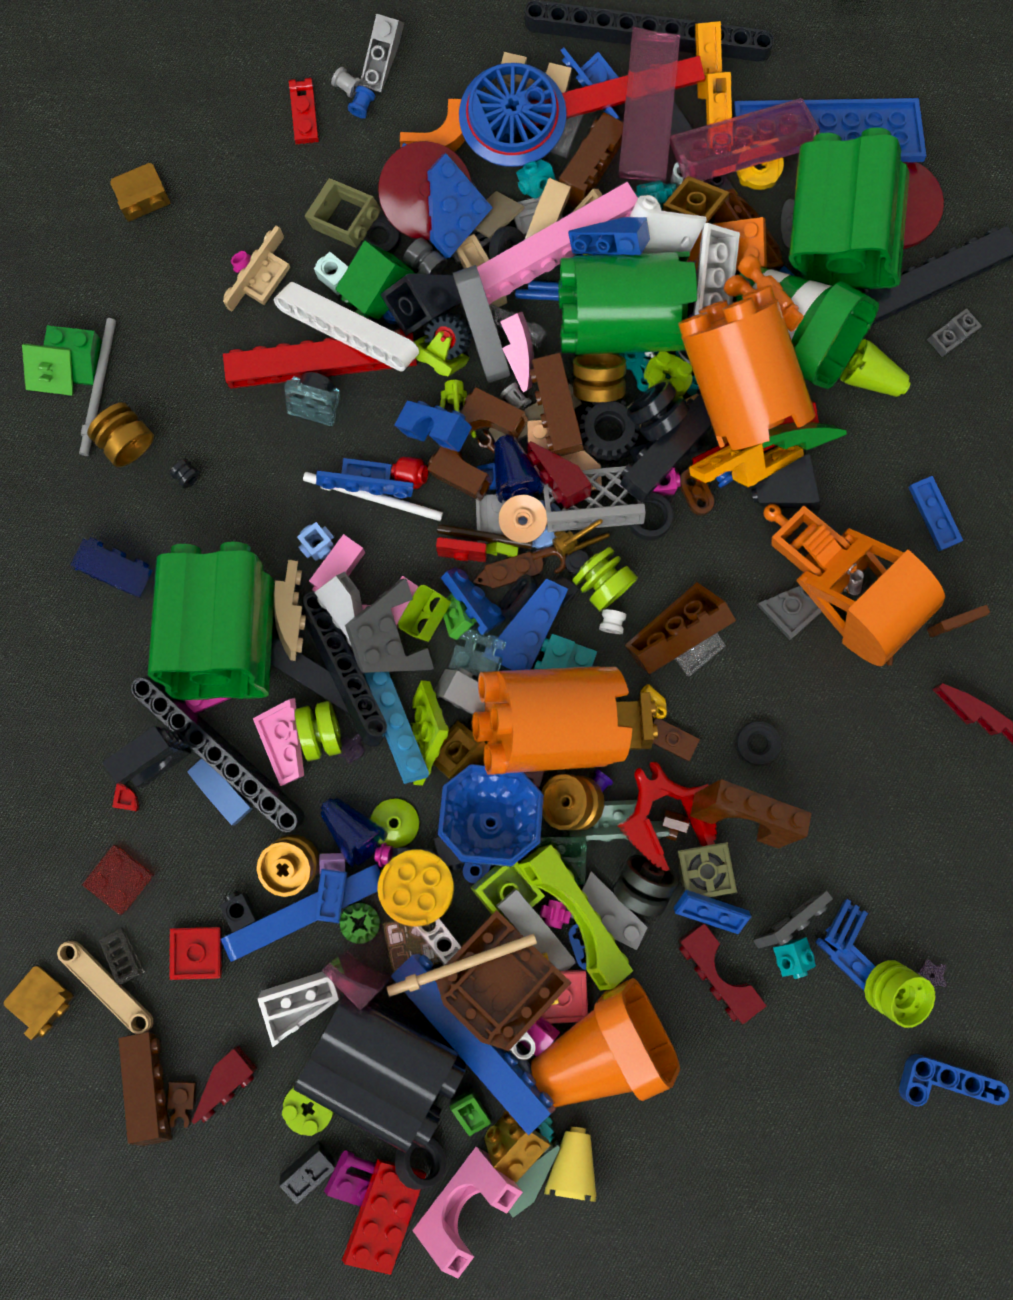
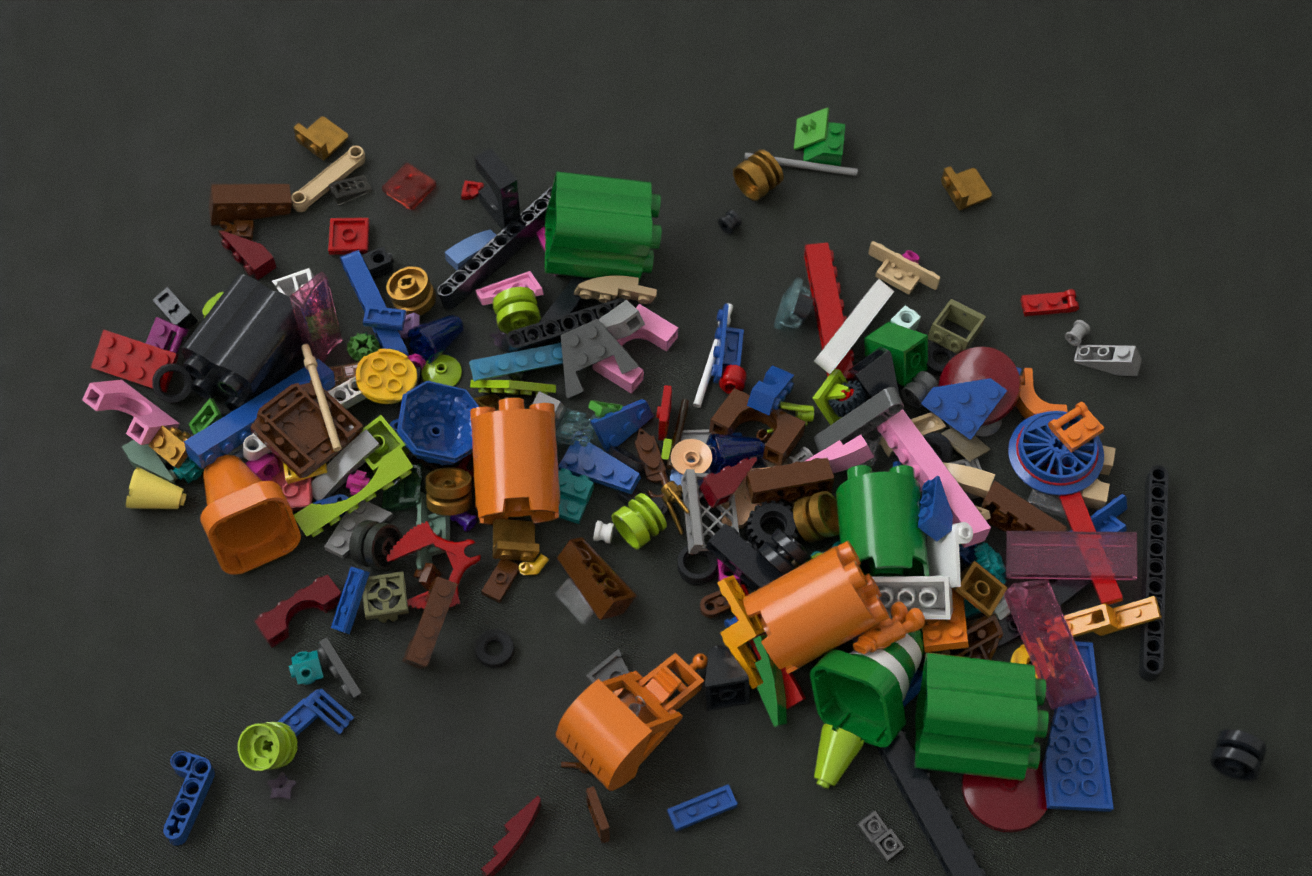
camera: 90 degrees right, 20 degrees down
clear blue wedge [70,537,152,598] -> none
light blue brick [297,522,334,561] -> none
blue bush [348,86,375,118] -> none
lime piece [398,585,452,642] -> none
teal brick [516,159,556,199] -> none
none -> orange plate [1048,402,1105,453]

